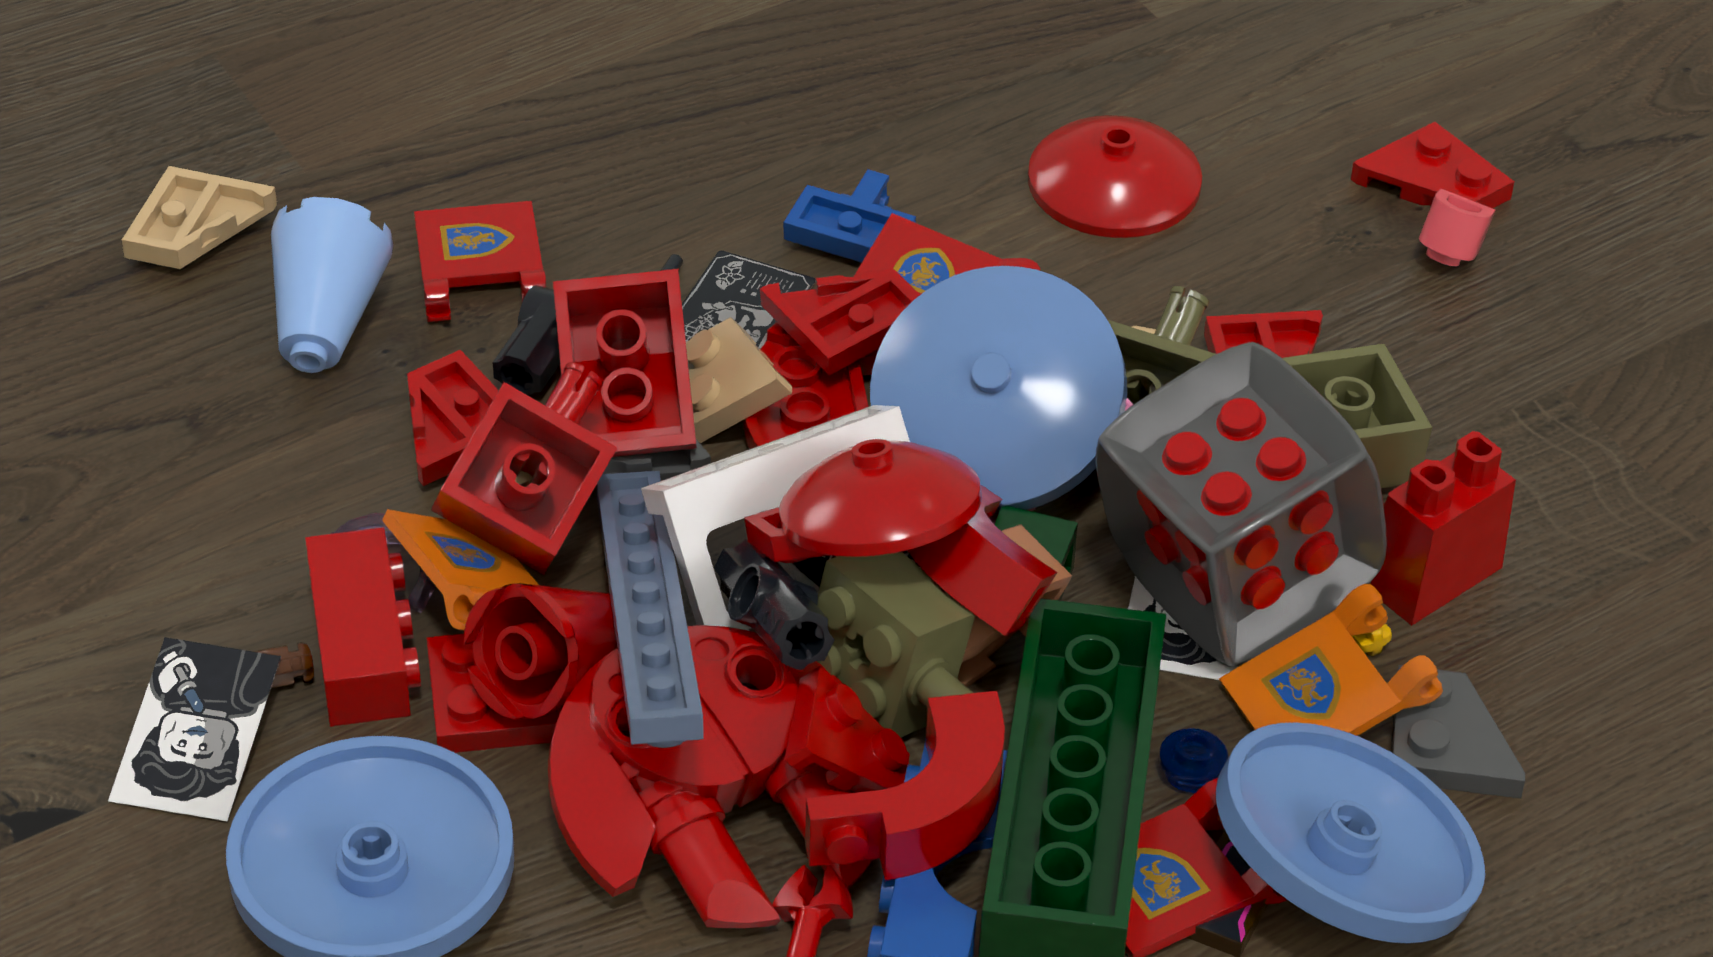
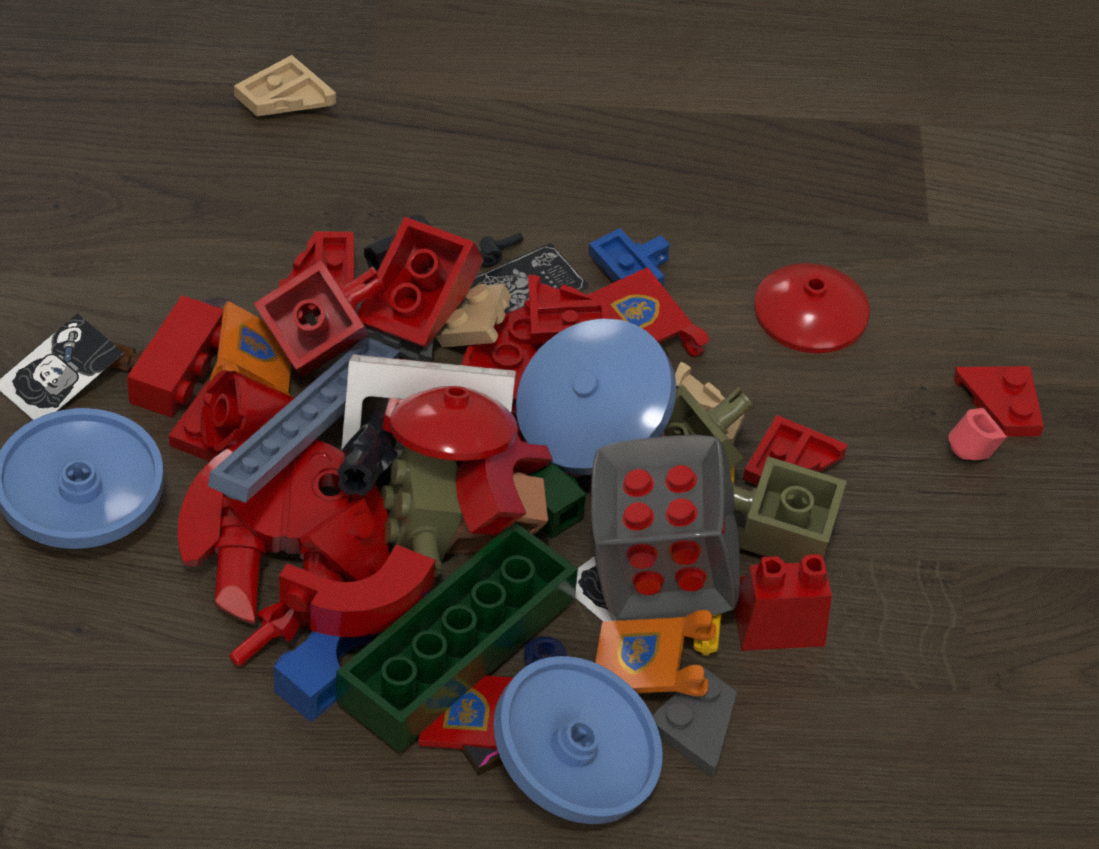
camera: 30 degrees right, 5 degrees up
light blue cone [271,197,393,373] -> none
red flag [414,201,547,322] -> none

